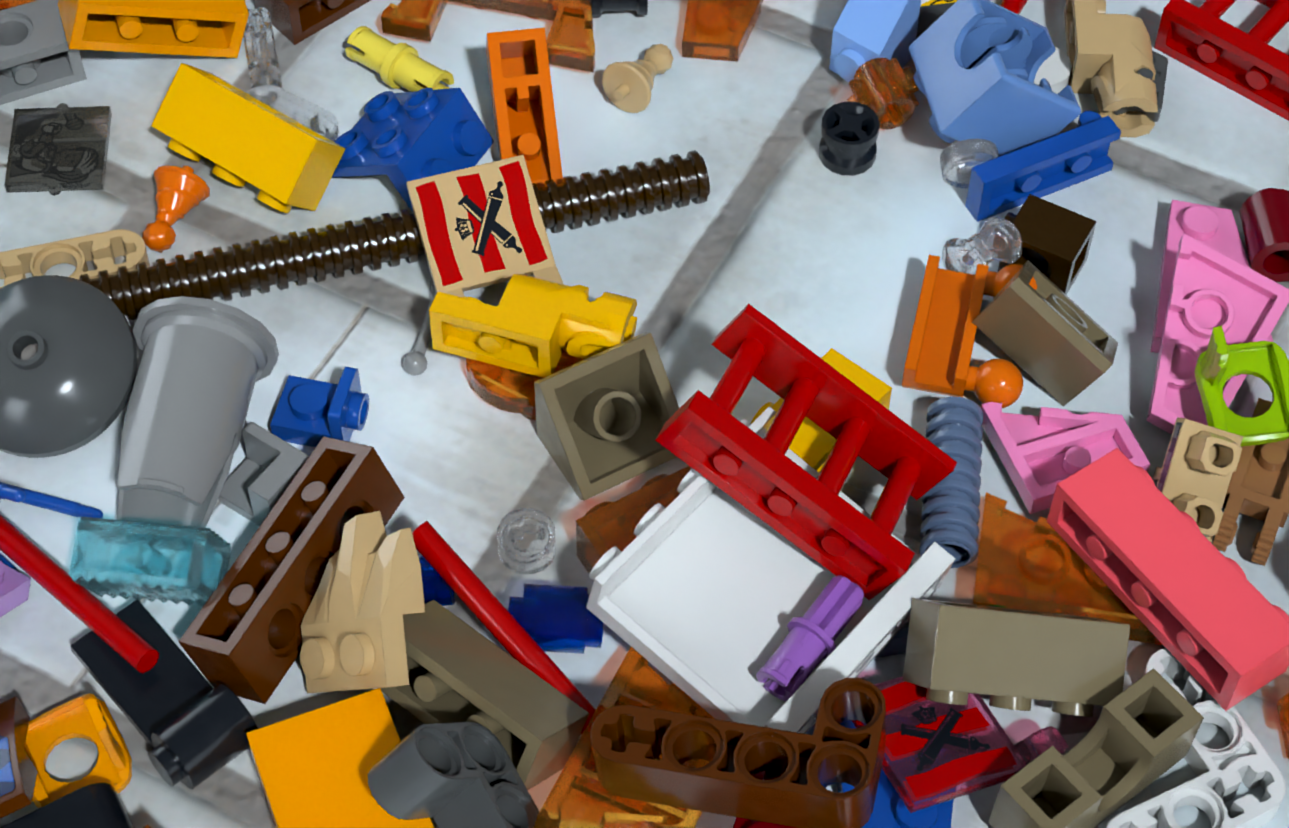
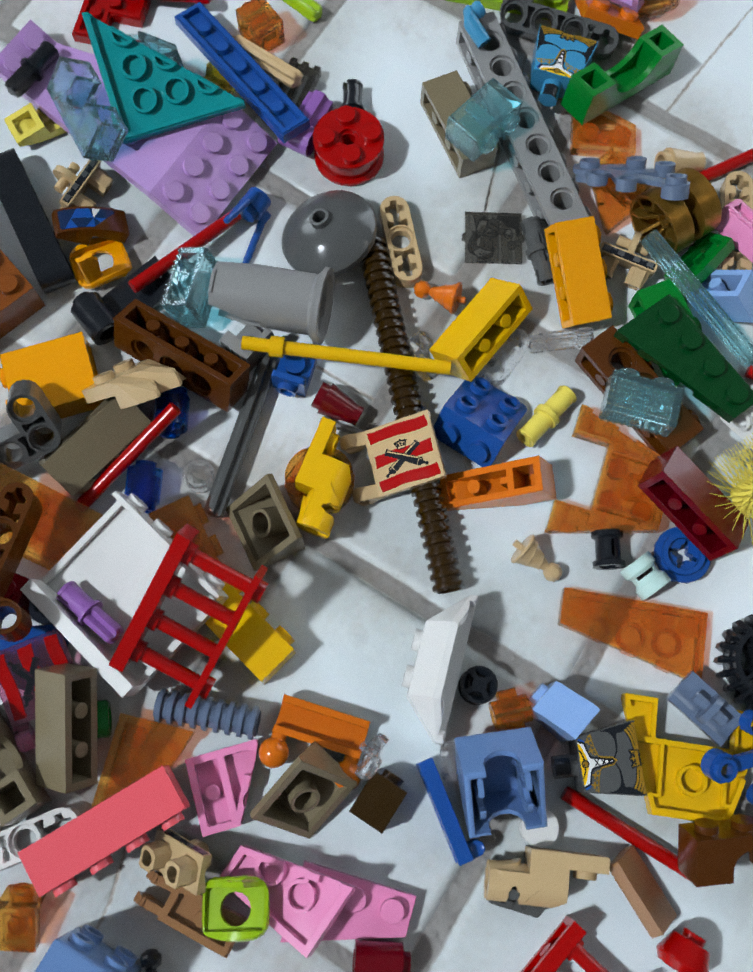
camera: 90 degrees right, 20 degrees up
none -> dark grey axle [204,357,278,518]
none -> yellow bar [241,336,451,375]
none -> dark red cone [311,382,364,426]
none -> white wedge [402,595,478,745]
none -> clear piece [409,331,439,381]
none -> dark grey pin [520,216,554,286]

